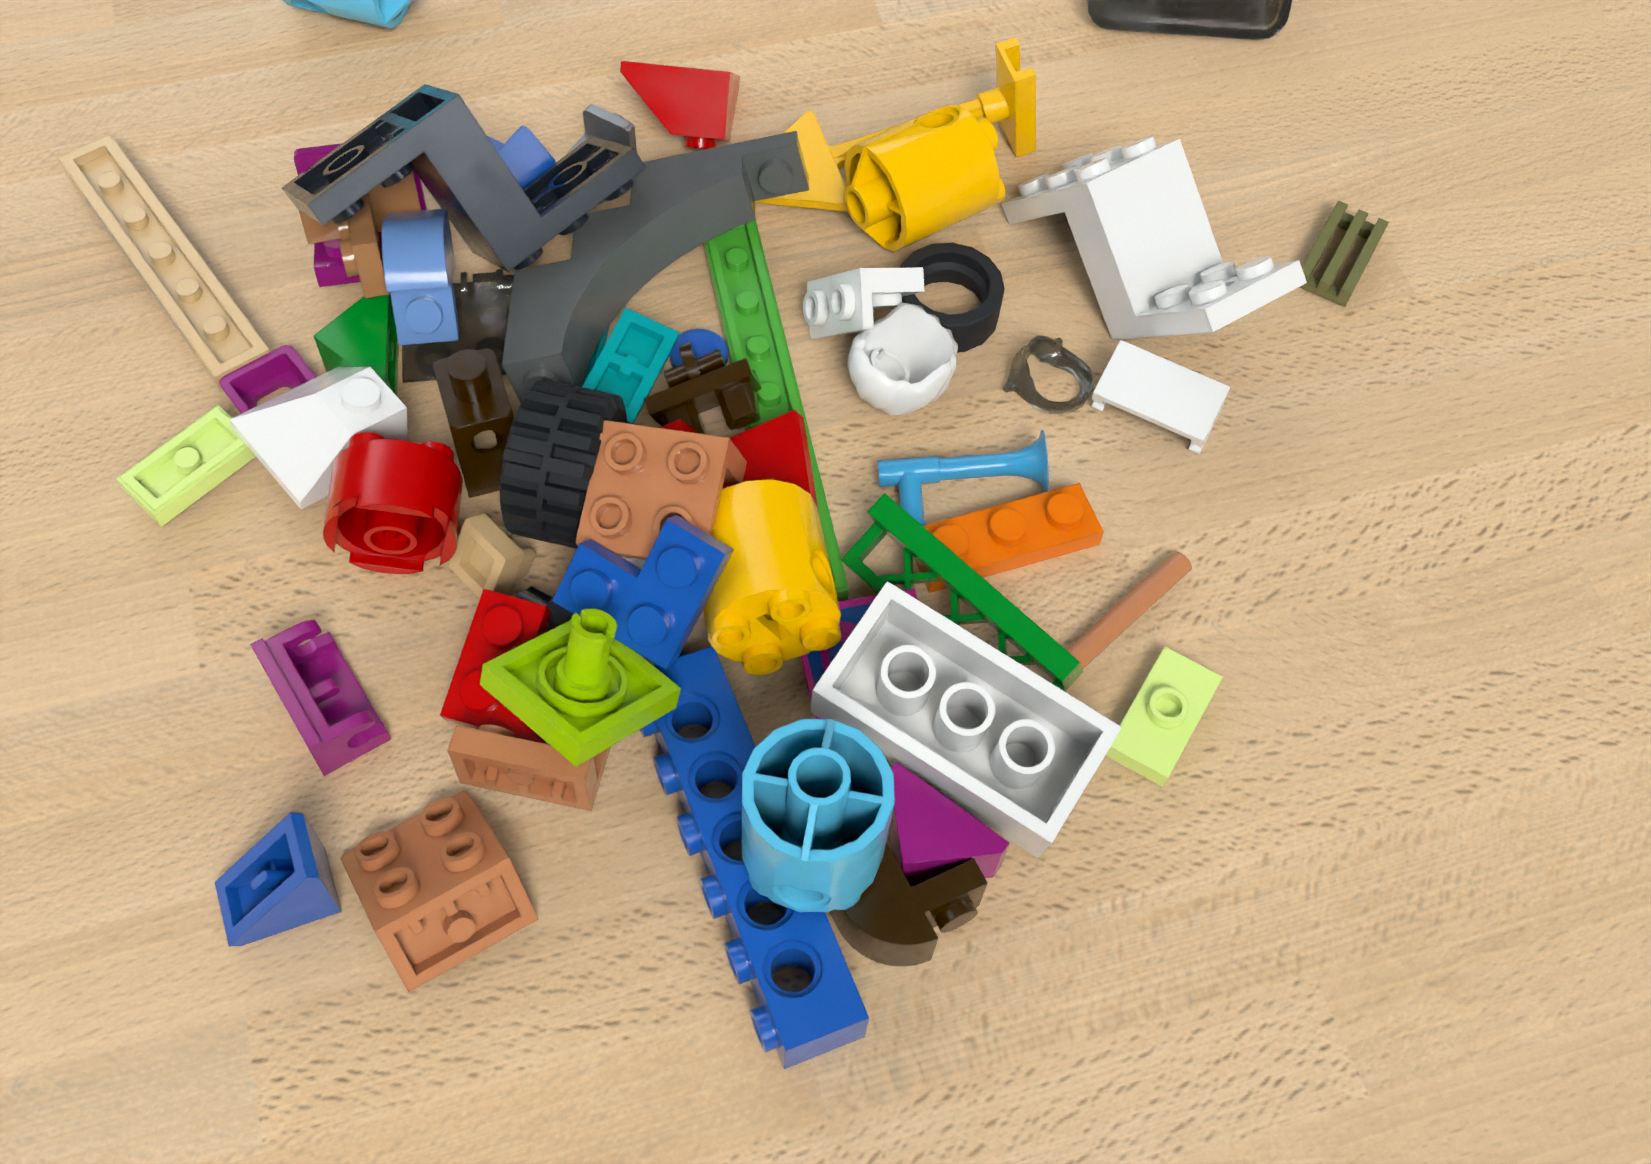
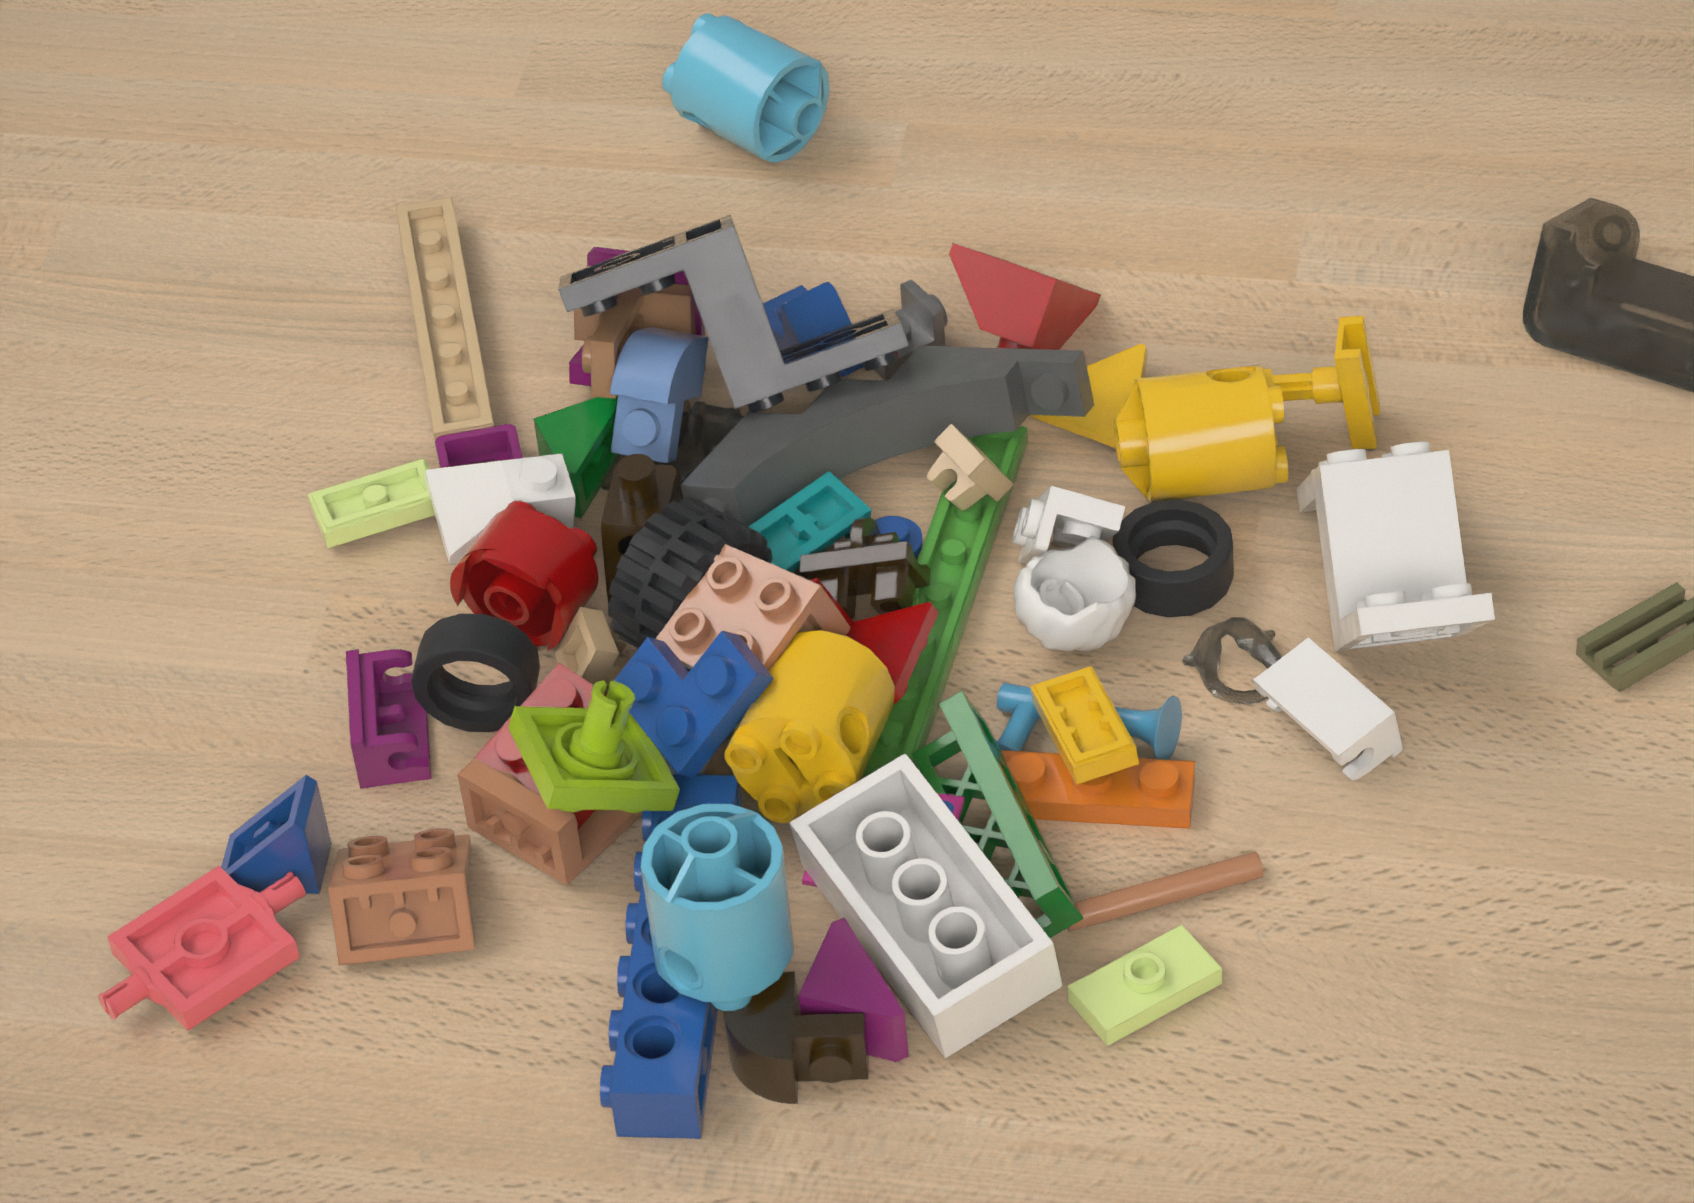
camera: 35 degrees right, 15 degrees down
none -> coral plate [98,866,306,1031]
none -> black tyre [411,613,540,732]
none -> tan tile [927,424,1014,511]
none -> yellow plate [1030,666,1139,785]

